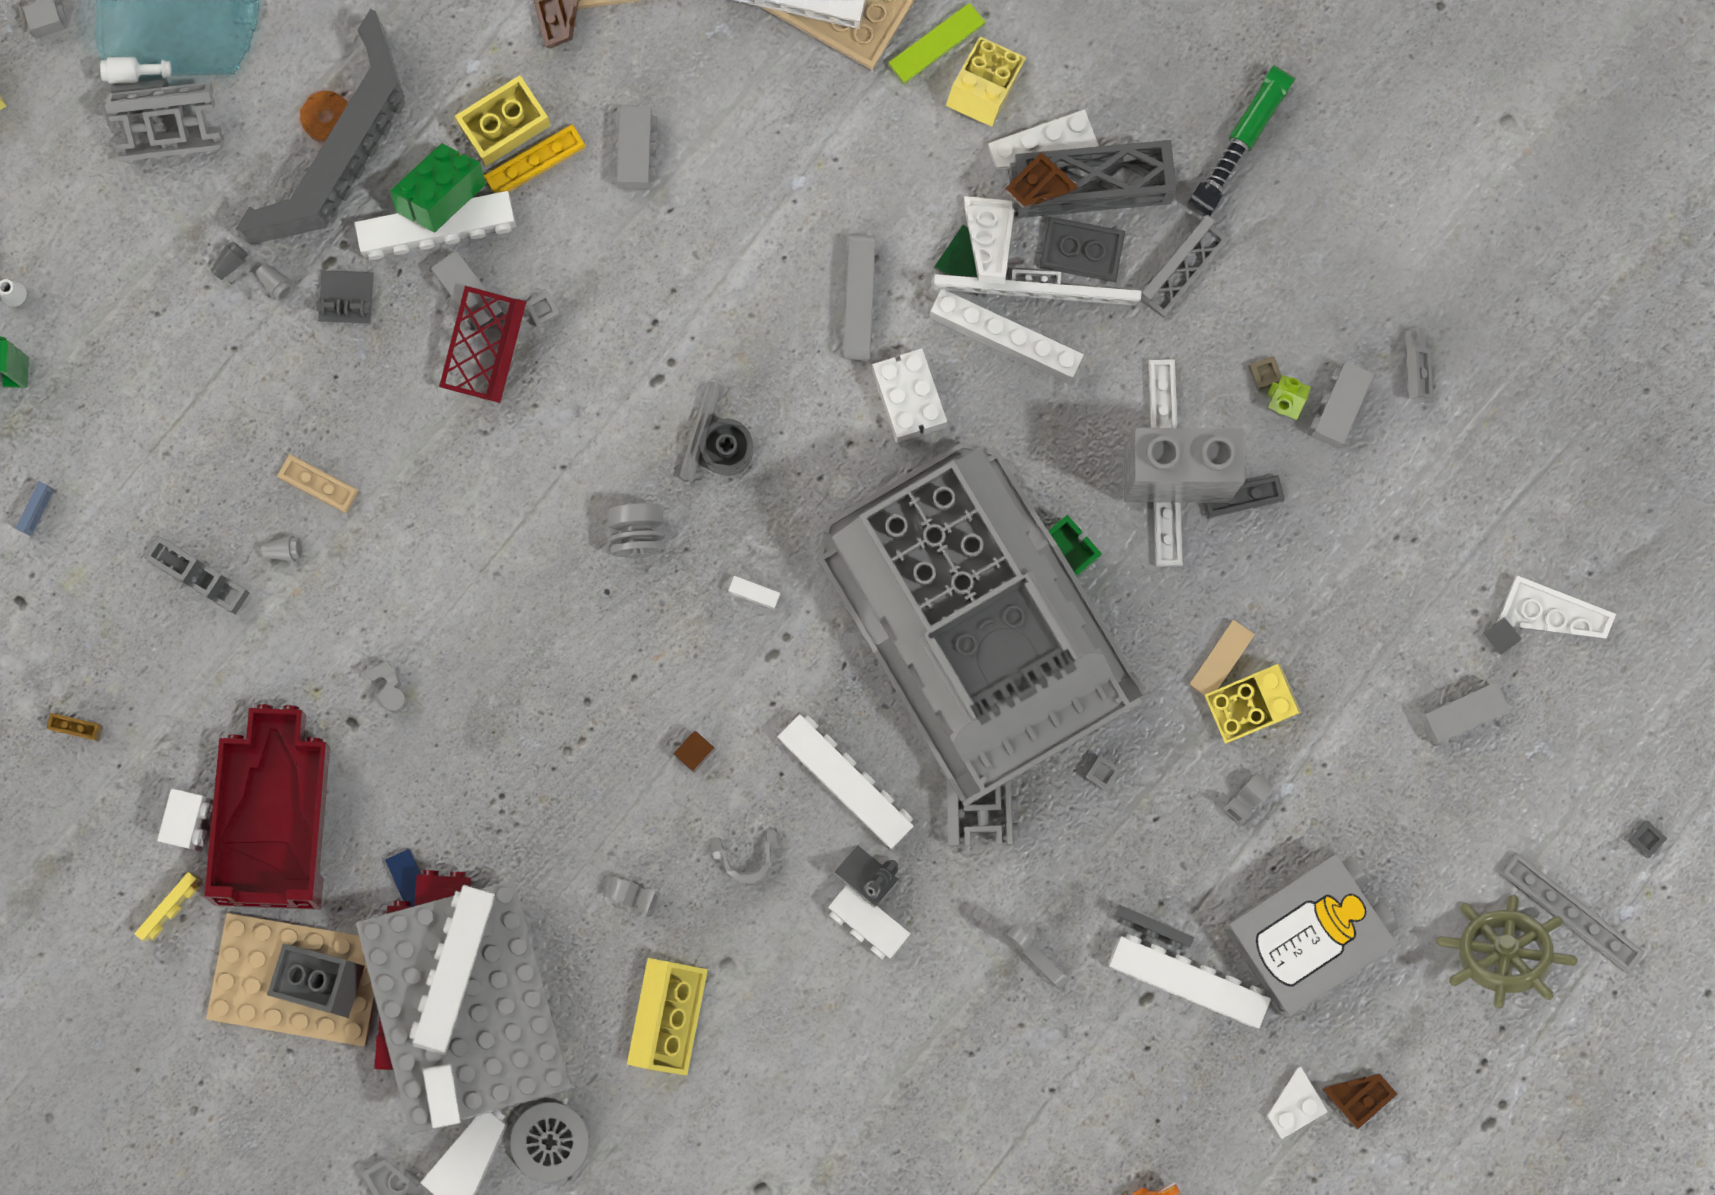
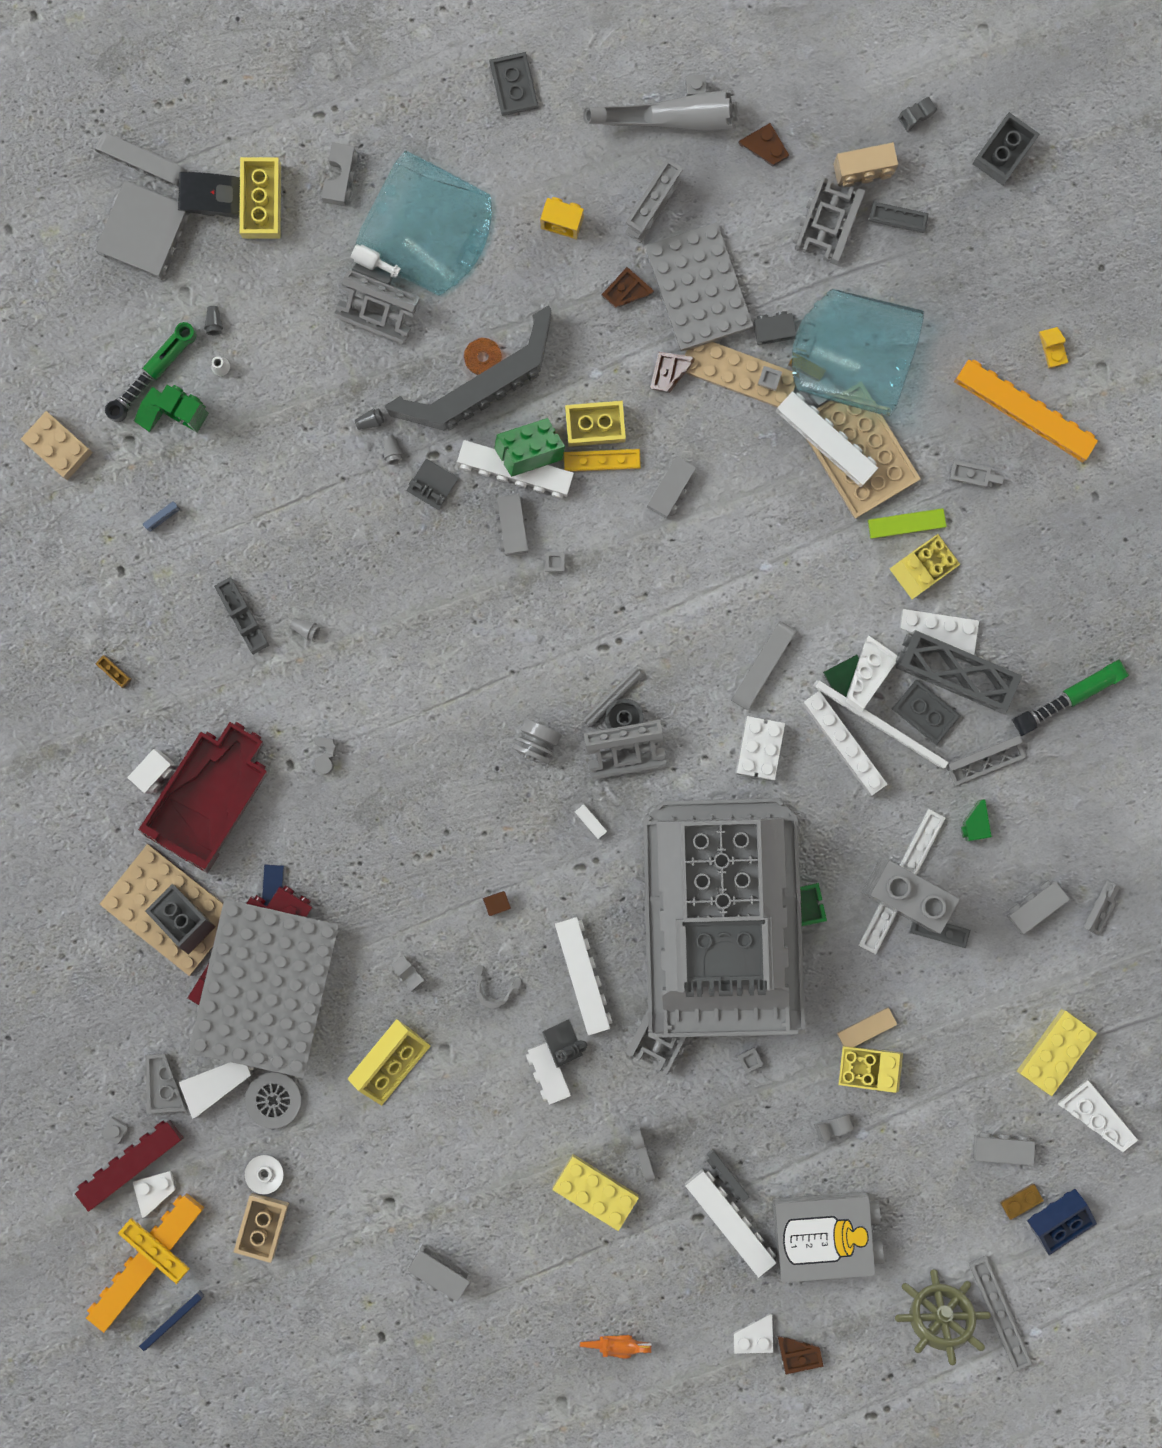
camera: 30 degrees right, 5 degrees up
light yellow plate [134,872,201,941] -> none
tan tile [277,454,360,514] -> none
white brick [410,885,495,1055] -> none
white slope [423,1064,460,1128] -> none
dark red fence [439,285,527,403] -> none
reddish brown wing [1005,152,1078,209] -> none
white piece [1011,269,1061,284] -> none
dark tan tile [1248,356,1282,390] -> none
lime brick [1267,375,1311,420] -> none
dark grey tile [1483,617,1522,655] -> none
dark grey tile [1628,820,1667,858] -> none
none -> light yellow brick [552,1154,639,1231]
none -> light grey fence [584,720,667,779]
none -> green slope [961,799,992,841]
none -> pearl gold plate [1000,1183,1044,1220]
none -> light yellow brick [1016,1009,1097,1096]
none -> dark blue slope [1027,1189,1097,1255]

